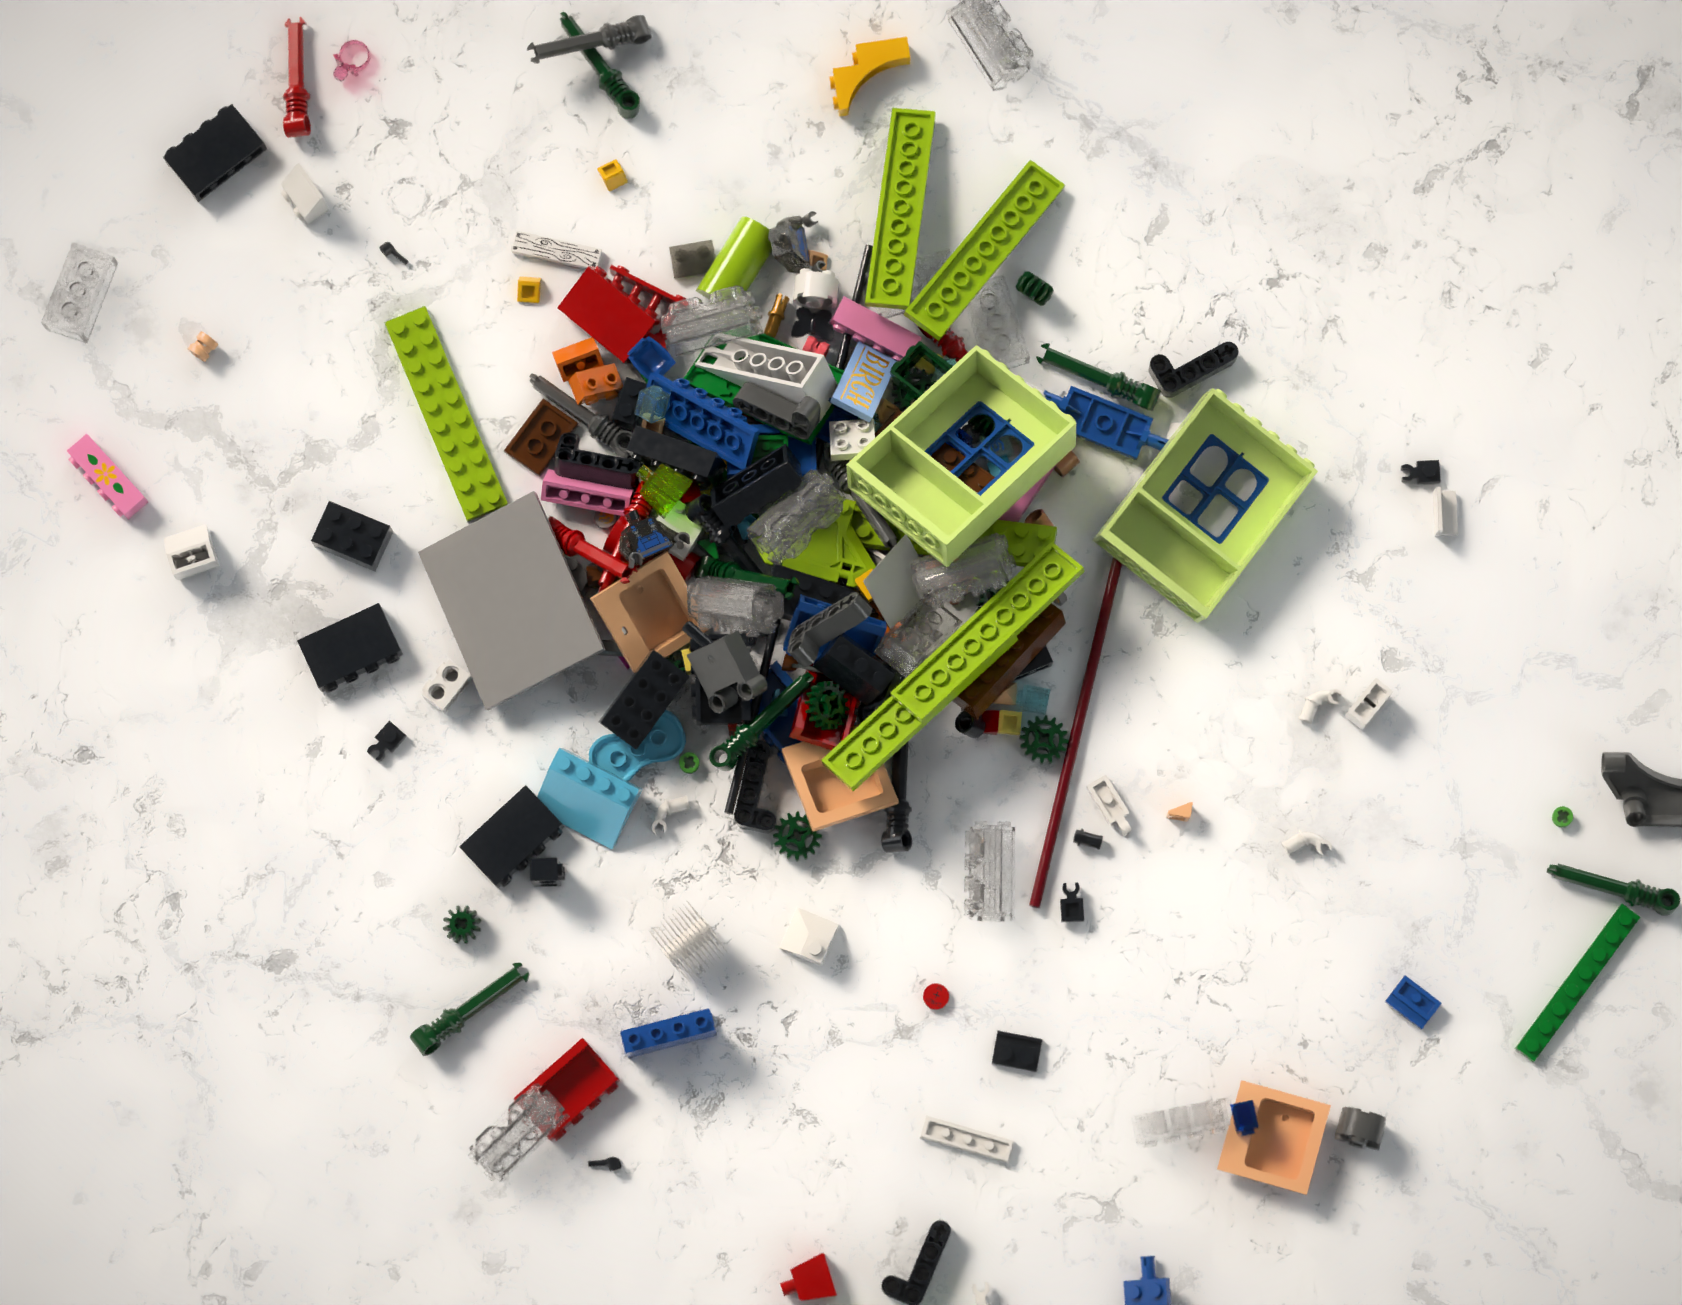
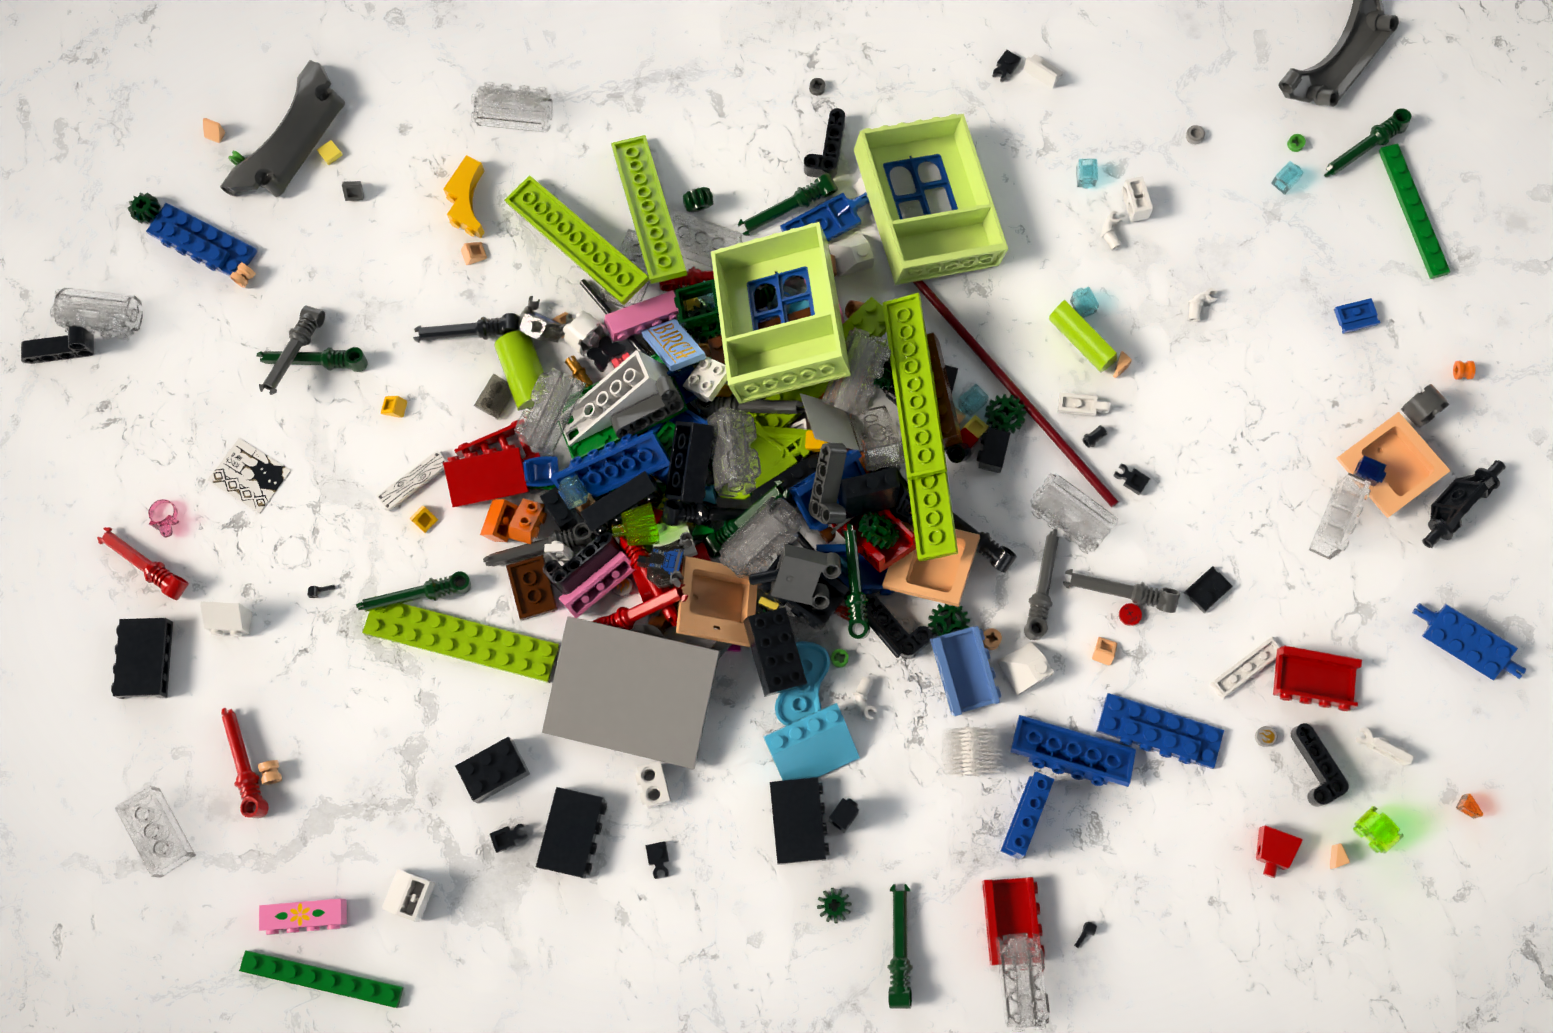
camera: 50 degrees left, 5 degrees down
none -> sticker [207,438,291,513]
none -> red piece [221,708,269,819]
none -> green plate [239,950,404,1008]
none -> dark green piece [356,571,471,612]
none -> black piece [413,313,520,343]
none -> light nougat slope [461,242,487,265]
none -> black plate [489,824,528,853]
none -> white plate [544,541,575,564]
none -> dark grey bush [809,78,826,96]
none -> white slope [829,234,874,278]
none -> medium blue panel [930,625,1001,716]
none -> black piece [976,427,1011,473]
none -> light nougat wheel [983,628,1002,650]
none -> blue plate [1010,715,1136,787]
none -> dark grey piece [1024,529,1059,640]
none -> lime brick [1049,299,1117,373]
none -> dark grey piece [1063,569,1180,613]
none -> clear light blue brick [1070,287,1099,318]
none -> clear light blue brick [1076,159,1098,189]
none -> light nougat slope [1092,637,1117,665]
none -> blue plate [1096,693,1224,769]
none -> light grey tile [1186,125,1205,144]
none -> light grey tile [1255,726,1277,747]
none -> clear light blue brick [1271,161,1304,195]
none -> red panel [1273,646,1362,711]
none -> black plate [1422,460,1506,548]
none -> orange wheel [1453,361,1476,380]

